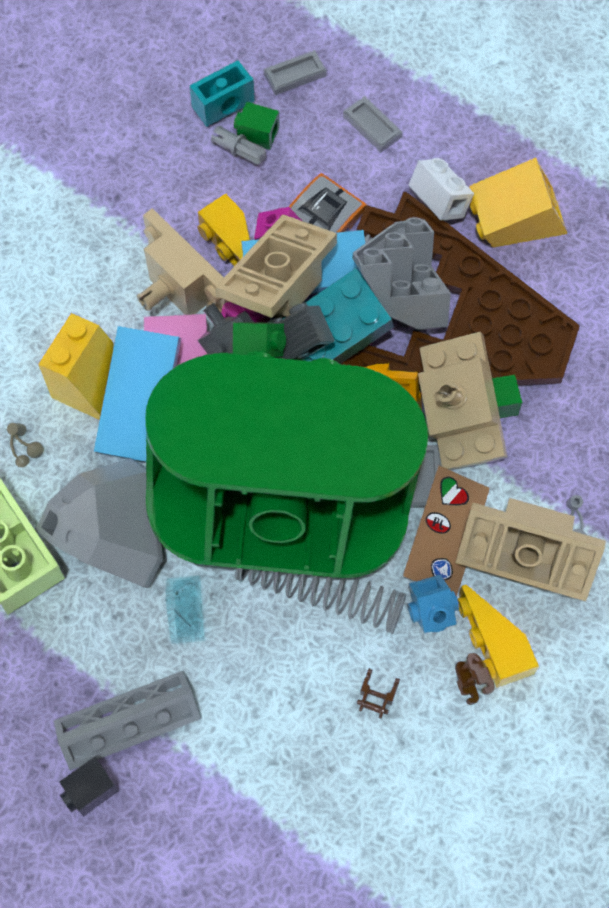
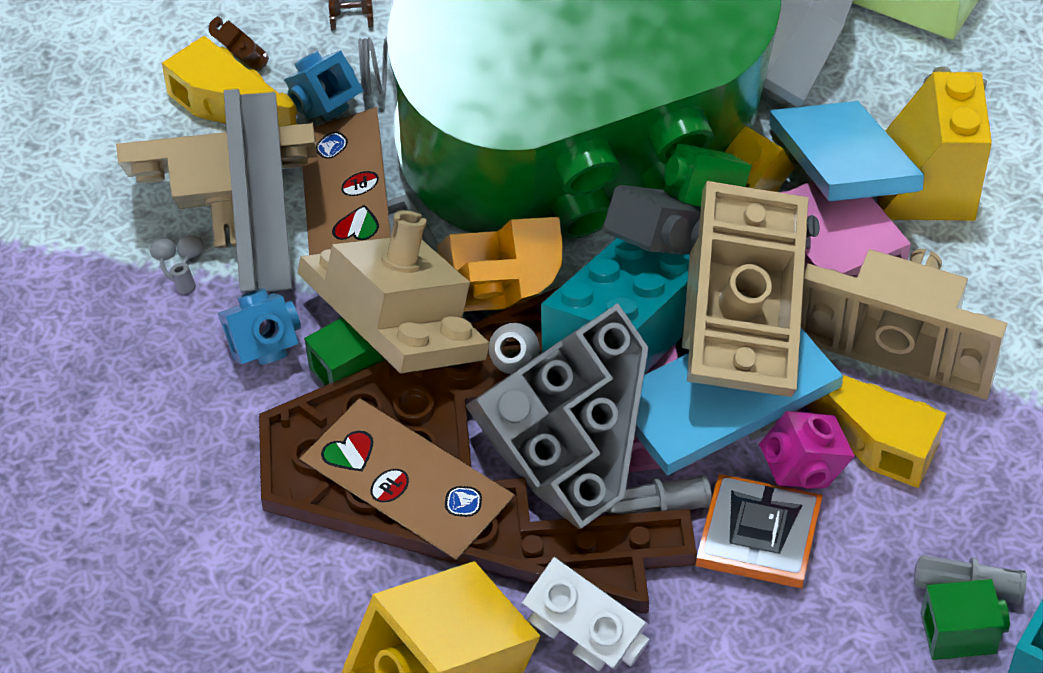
camera: 155 degrees right, 15 degrees down
none -> dark azure brick [218,288,301,365]
none -> light grey fence [224,89,292,294]
none -> medium nougat sticker [299,398,515,559]
none -> white cone [489,323,540,374]

